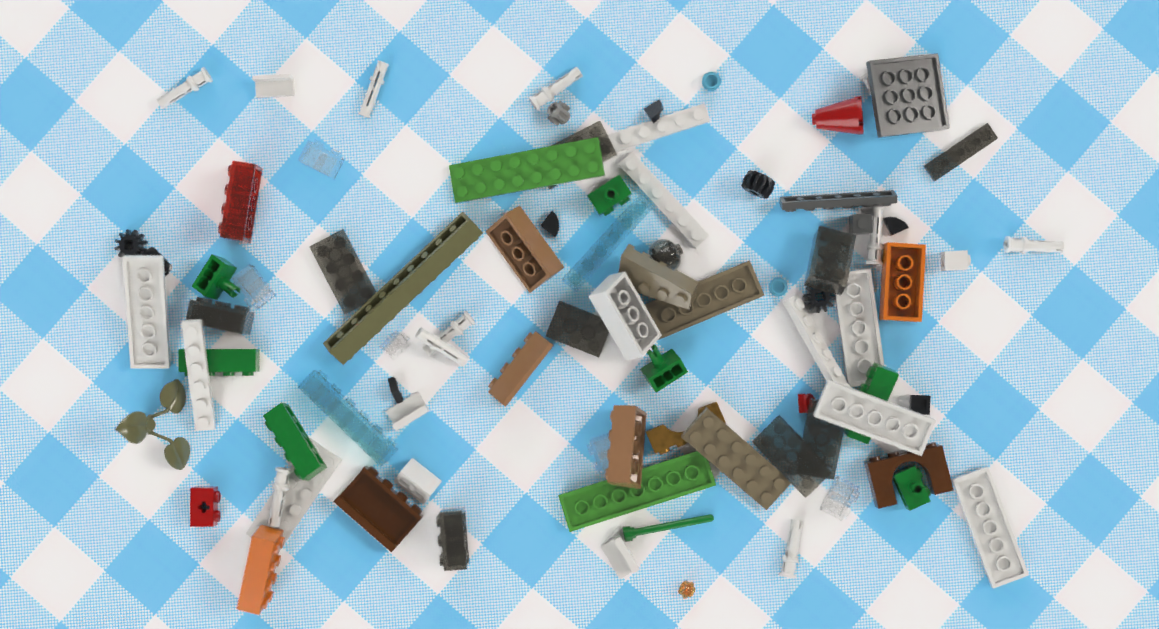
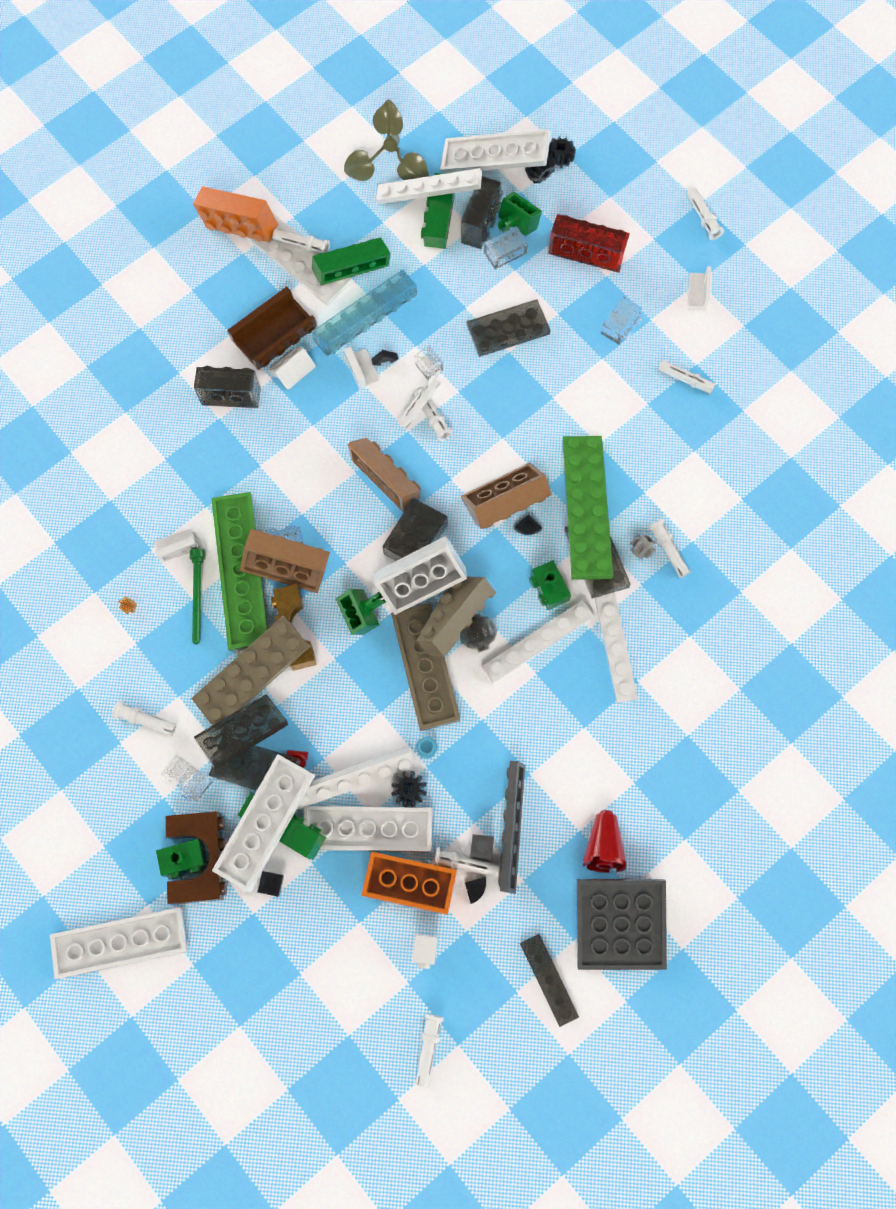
camera: 105 degrees right, 15 degrees down
red brick [190,486,221,527] -> none
olive brick [323,211,483,365] -> none
clear light blue brick [562,194,654,293] -> none
black tile [644,99,663,123] -> none
medium azure plate [702,72,721,91] -> none
black gear [741,170,775,199] -> none
clear smoke brick [804,225,856,295] -> none

